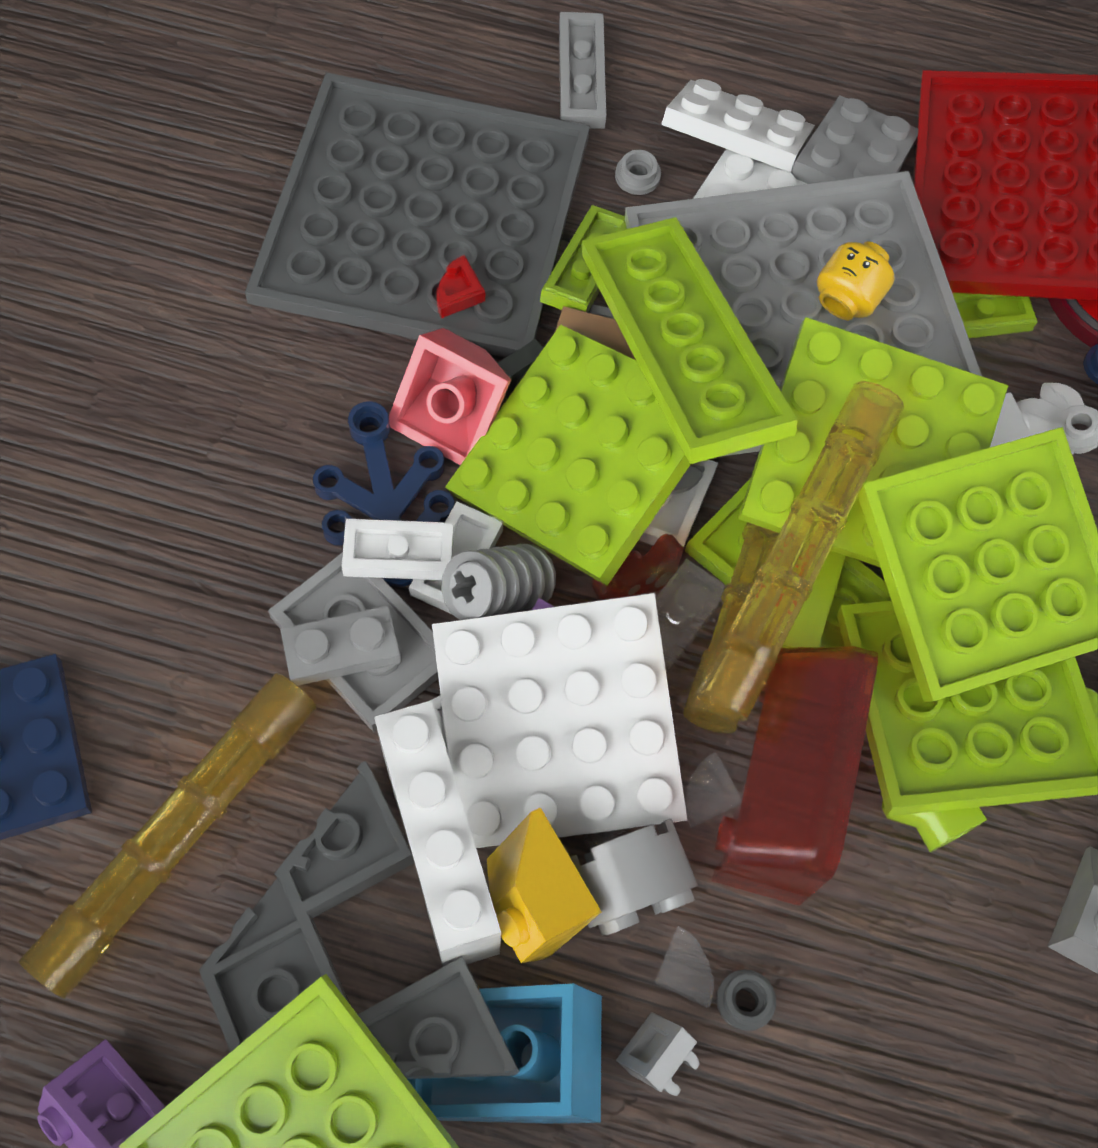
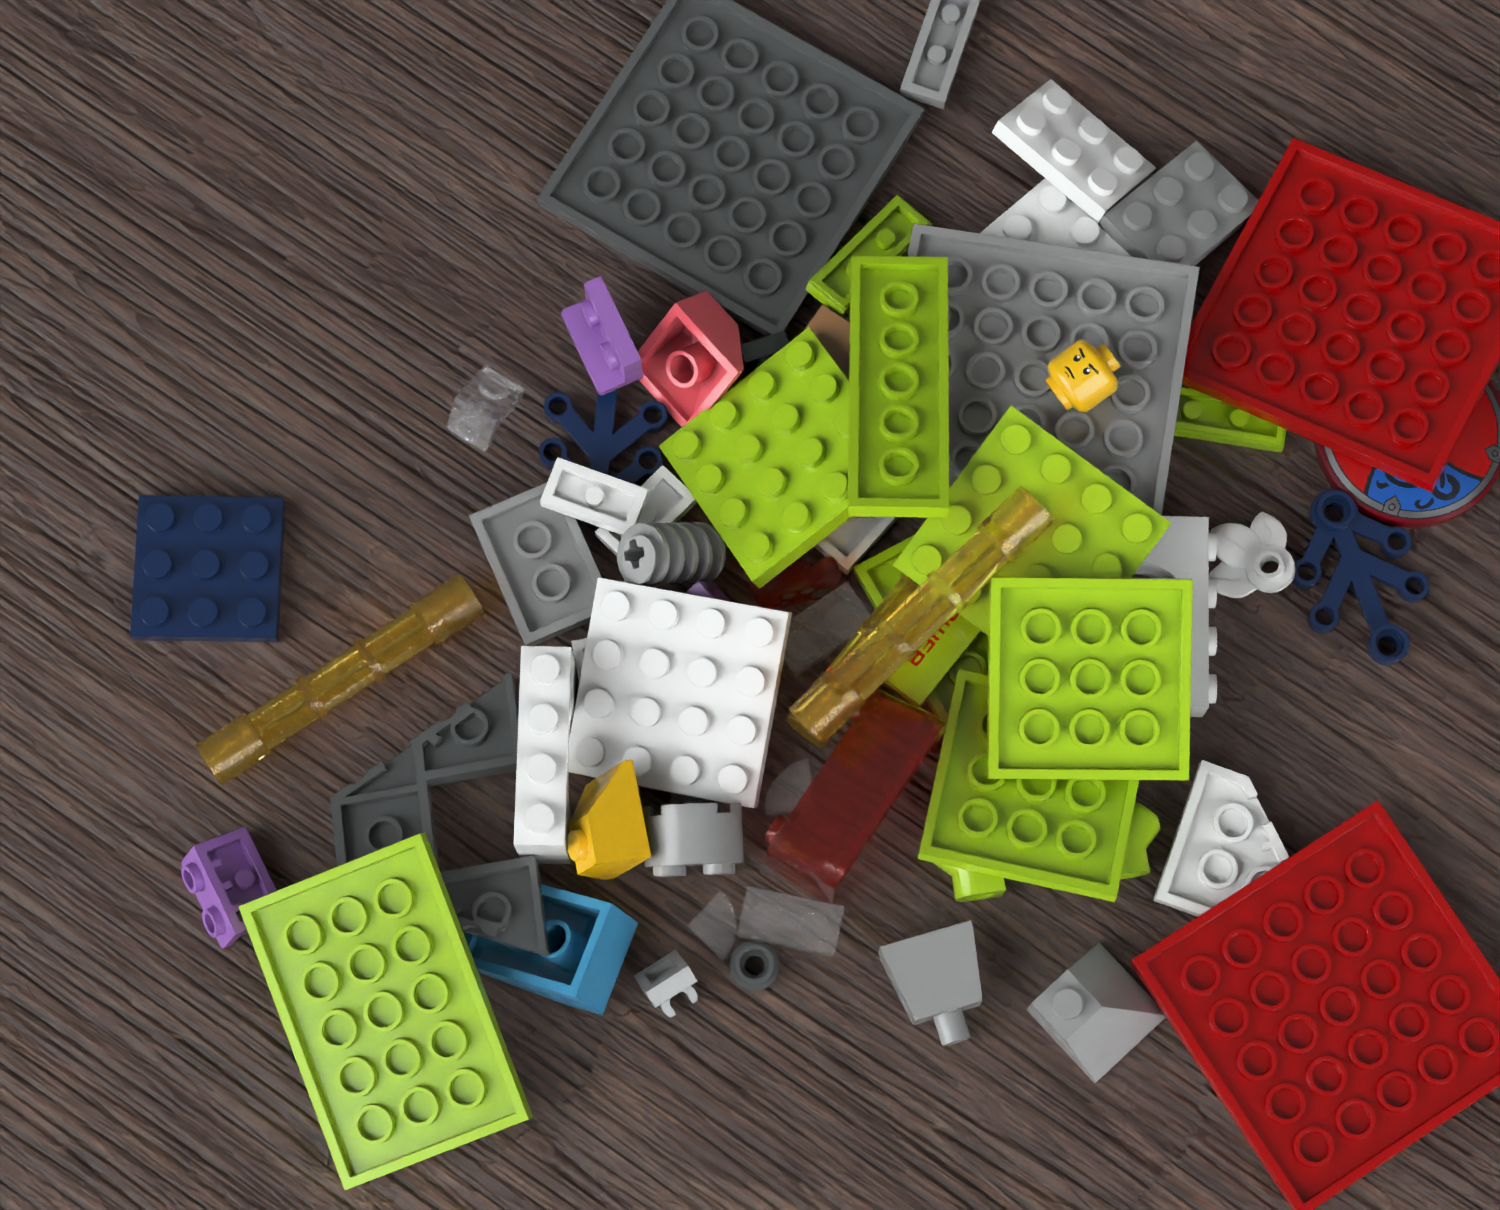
camera: 25 degrees right, 10 degrees up
light grey plate [280,605,401,687] -> none
red tile [436,255,485,319] -> none
light grey plate [615,150,661,195] -> none
none -> clear bracket [447,365,525,451]
none -> medium lavender bracket [561,276,643,395]
none -> clear plate [737,886,844,958]
none -> light grey torso [878,920,982,1047]

